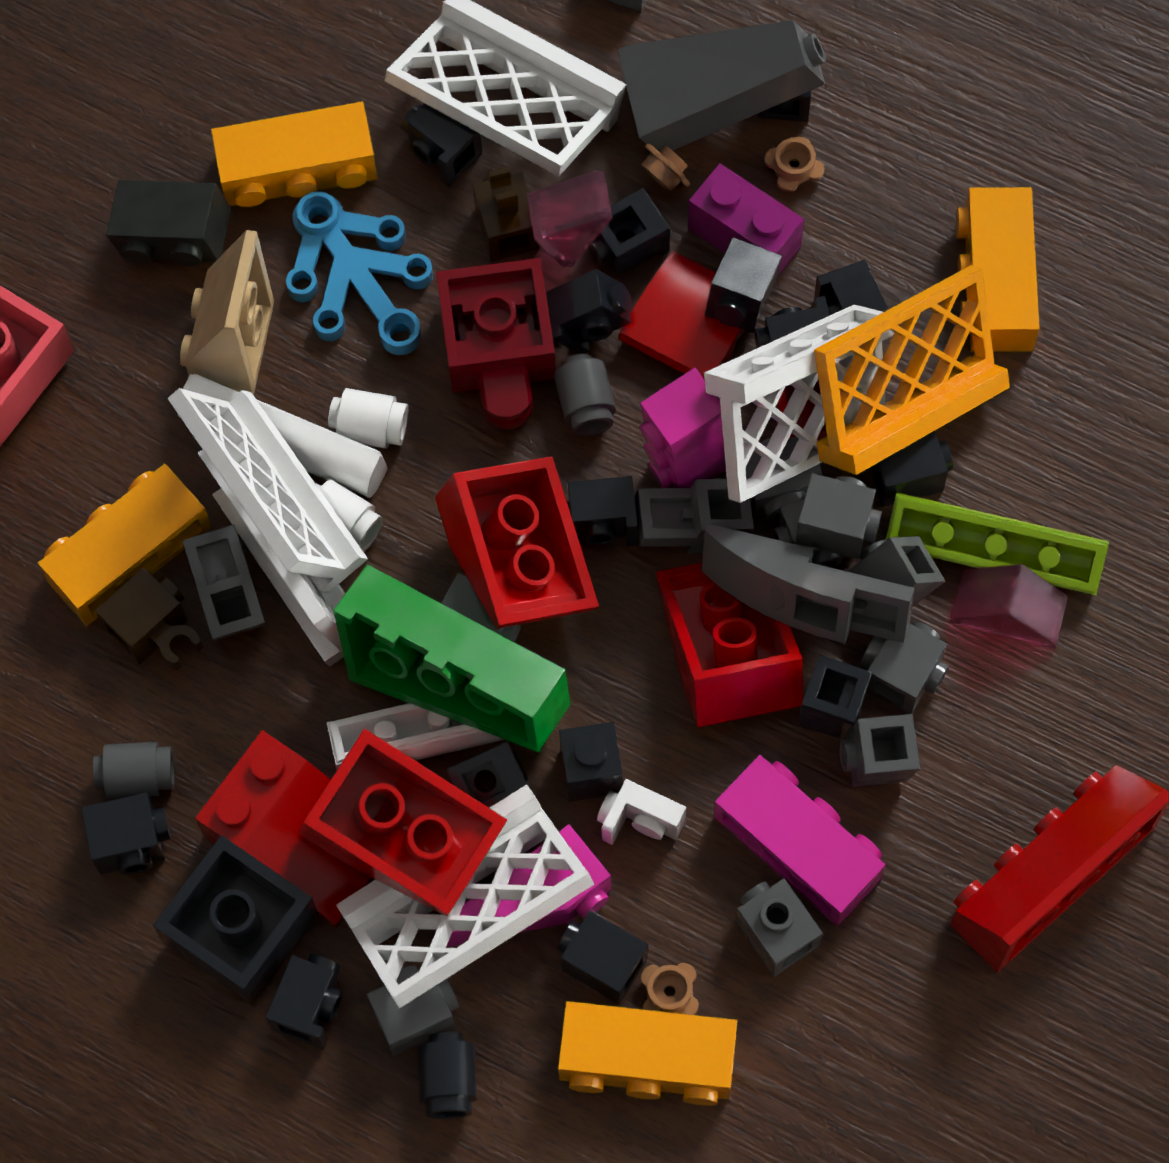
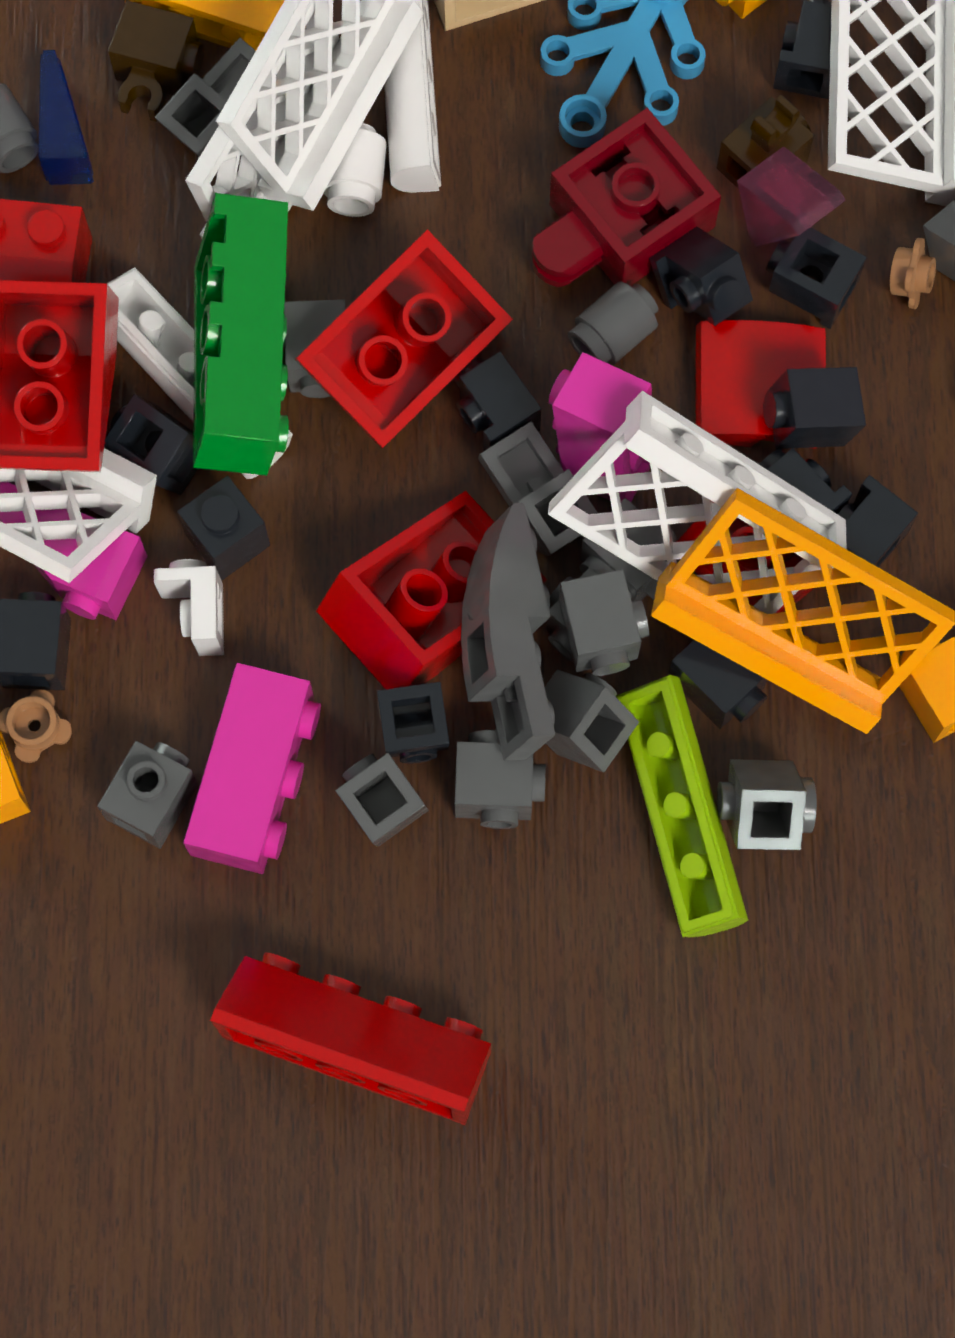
camera: 60 degrees right, 5 degrees up
white brick [328,388,408,449] -> none
magenta brick [688,164,804,276] -> none
clear pink slope [950,564,1068,649] -> none
none -> clear blue slope [39,50,94,185]
none -> dark grey brick [716,759,817,850]

